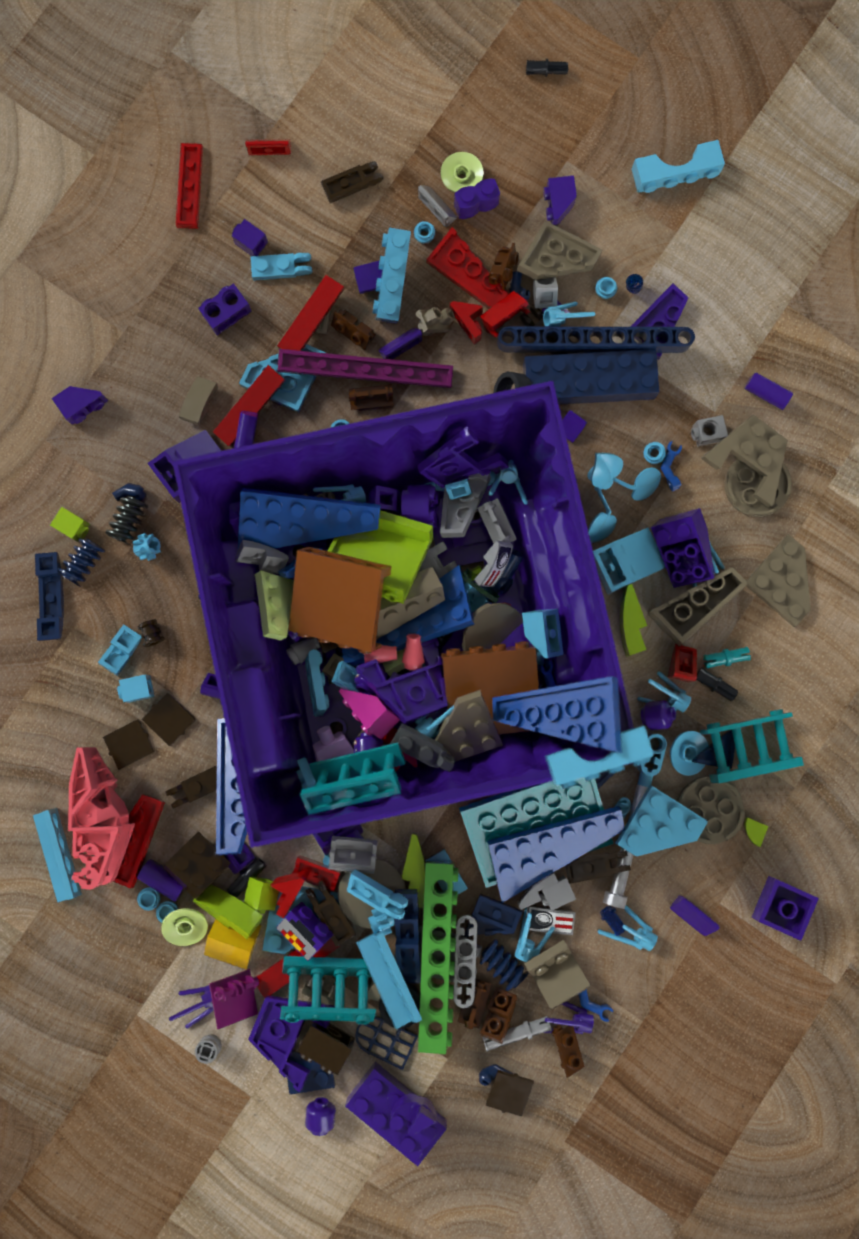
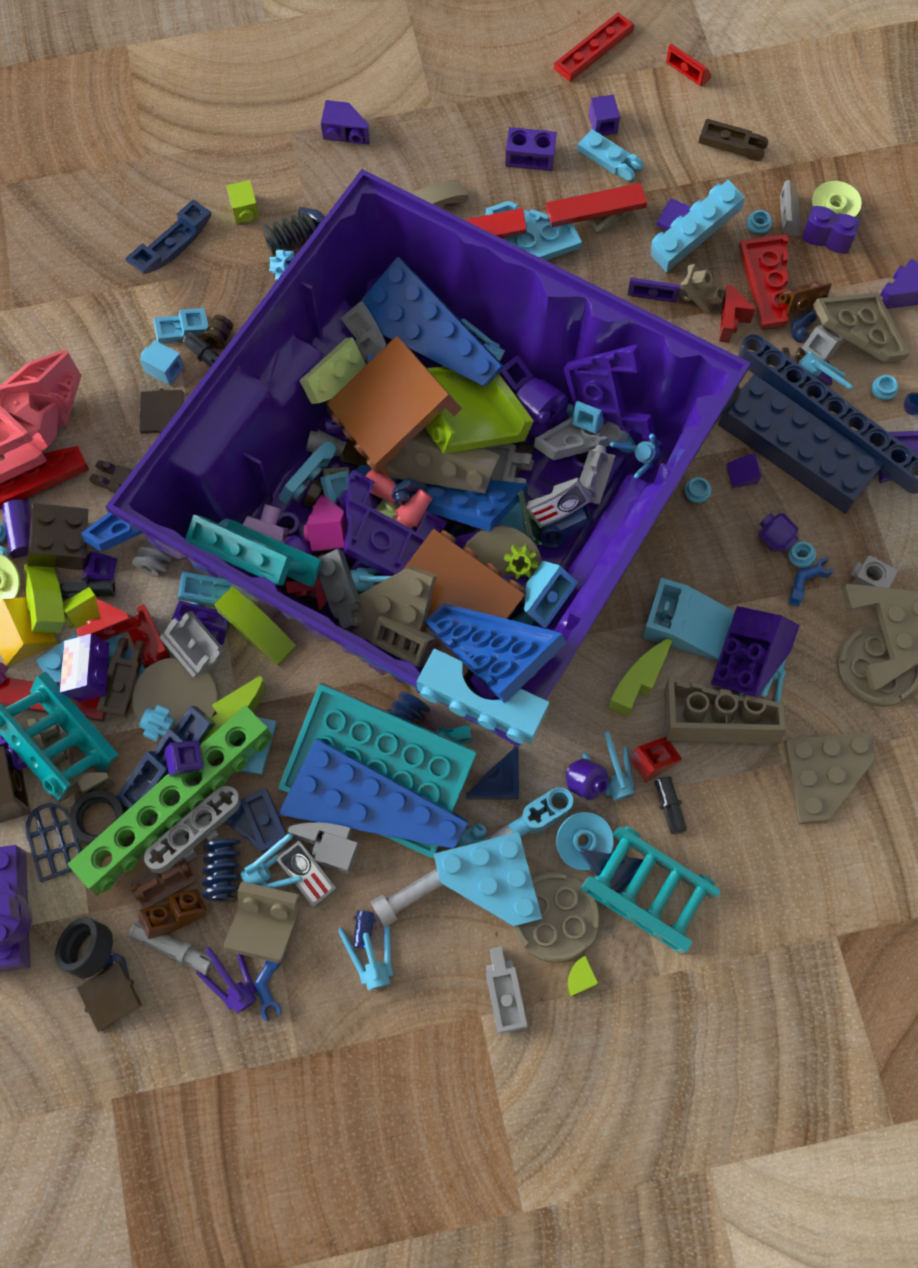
camera: 45 degrees right, 15 degrees down
dark blue piece [58,538,106,587] -> none
dark brown piece [103,719,155,770] -> none
magenta tile [277,349,453,388] -> none
reddish brown hinge [331,309,376,350] -> none
medium azure hinge [347,869,408,919] -> none
medium azure fence [356,932,422,1029] -> none
red hinge [480,291,530,338] -> none
reddish brown hinge [552,1025,585,1078] -> none
dark brown hinge [565,851,631,884] -> none
medium azure plant [587,453,661,544] -> none
dark purple slope [670,895,720,936] -> none
teal pin [703,647,751,669] -> none
dark purple brick [751,876,819,941] -> none
none -> black tyre [55,917,113,979]
none -> dark purple slope [165,740,204,776]
none -> black axle [183,332,220,368]
none -> dark brown tile [303,480,323,508]
none -> dark tan slope [370,616,437,668]
none -> dark blue arm [392,478,427,505]
none -> light grey hinge [485,946,528,1035]
none -> lime gear [504,543,539,579]
none -> dark purple head [758,513,799,553]

